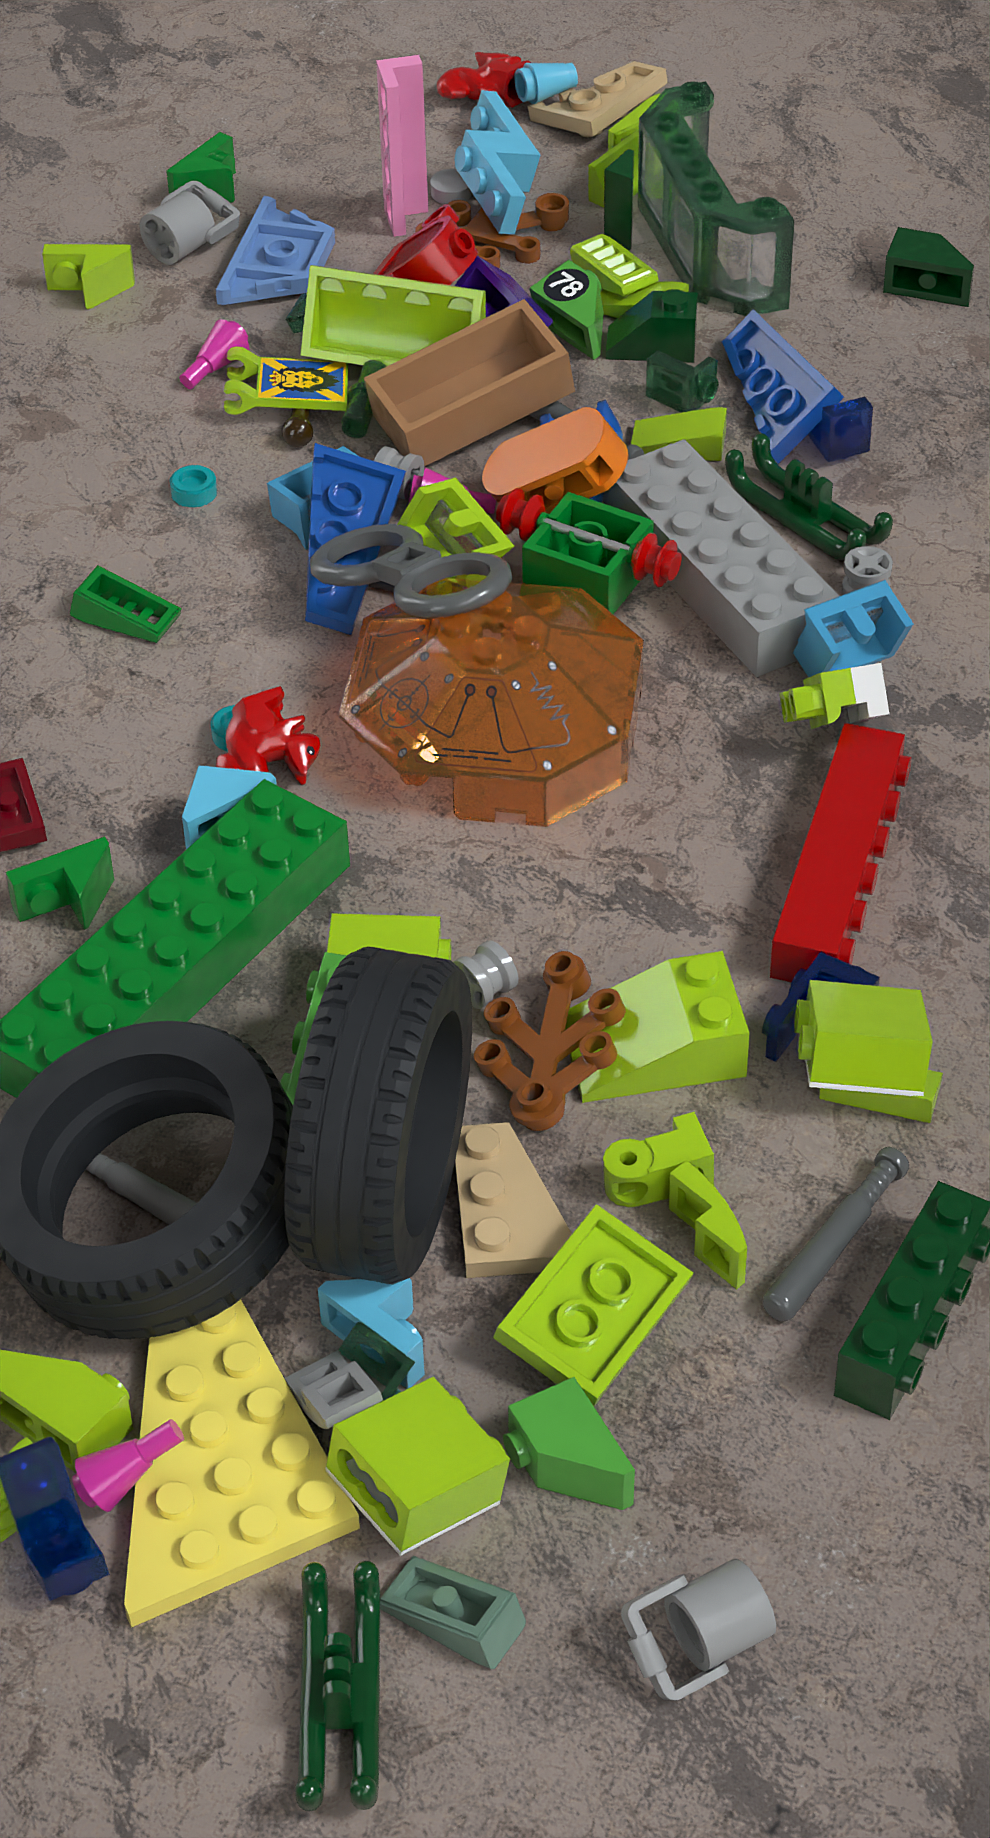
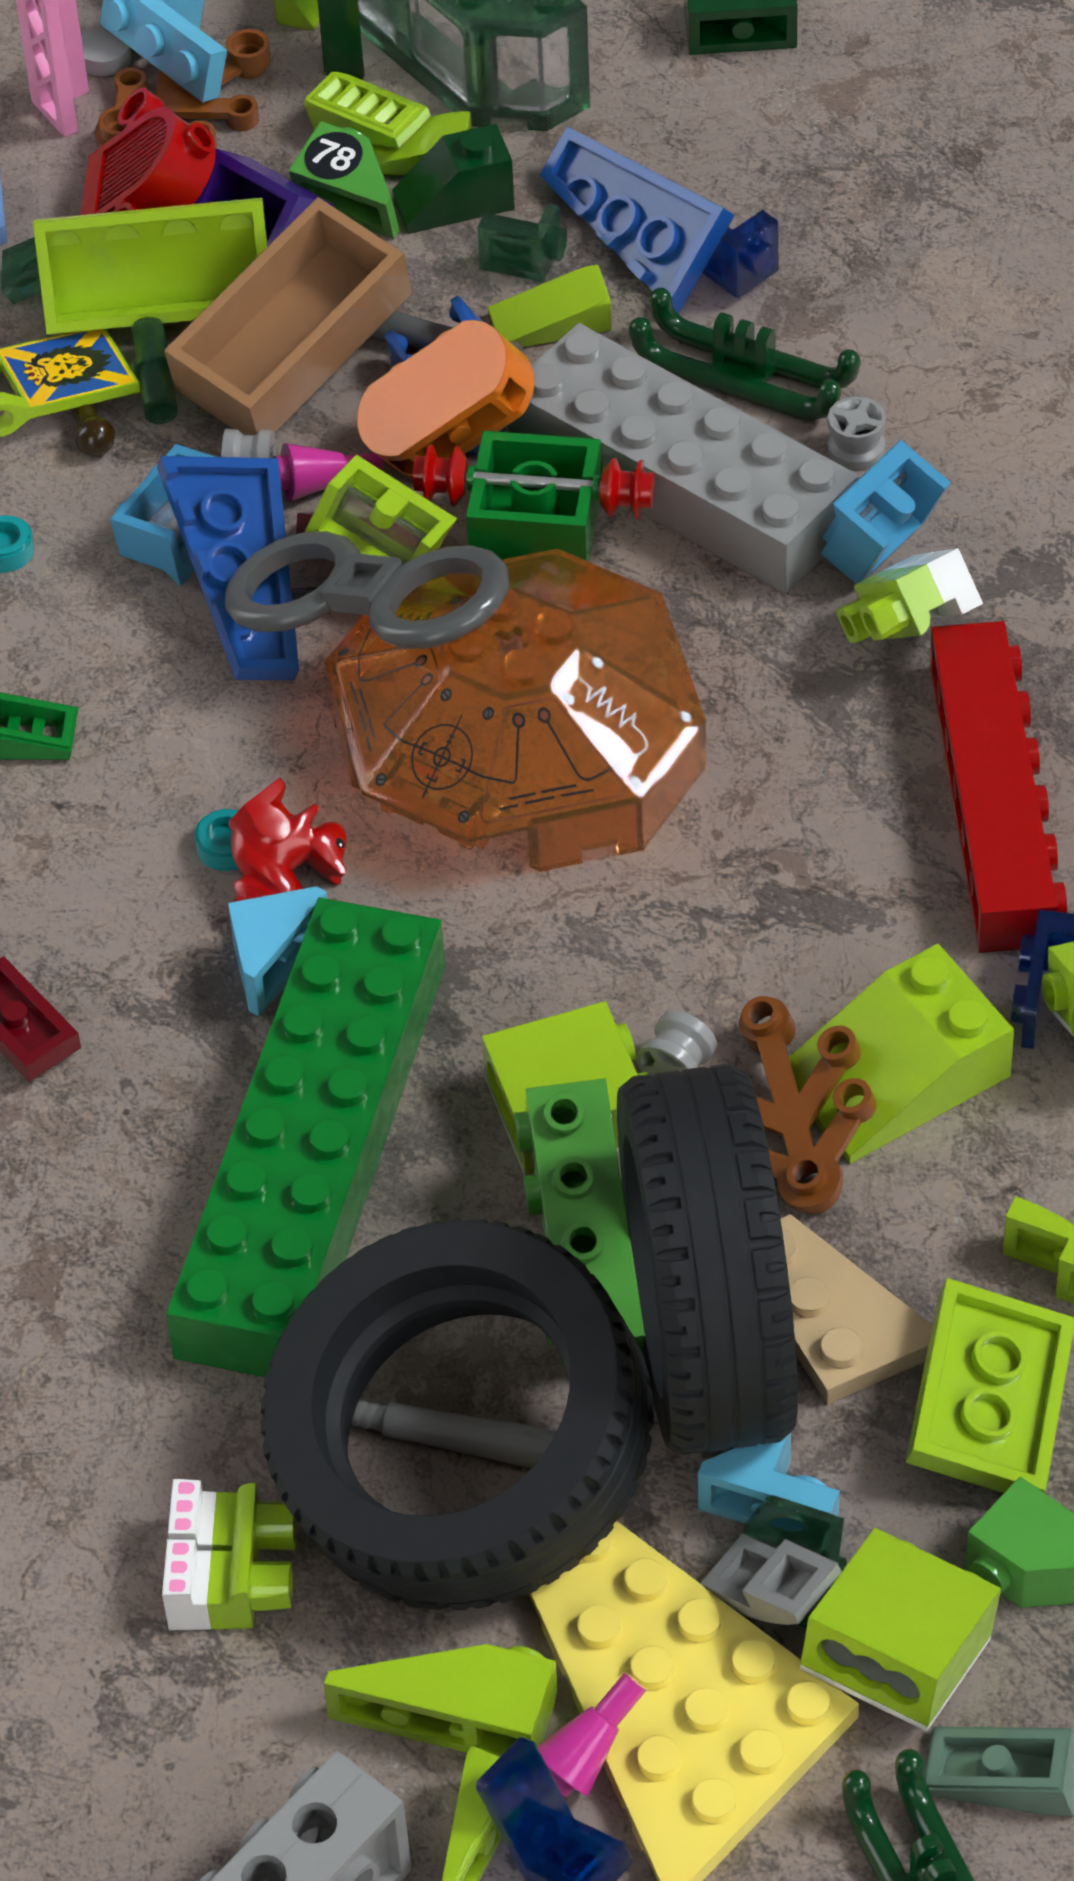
camera: 20 degrees left, 5 degrees up
green slope [5,836,115,930] -> none
lime leg [603,1112,714,1207] -> none

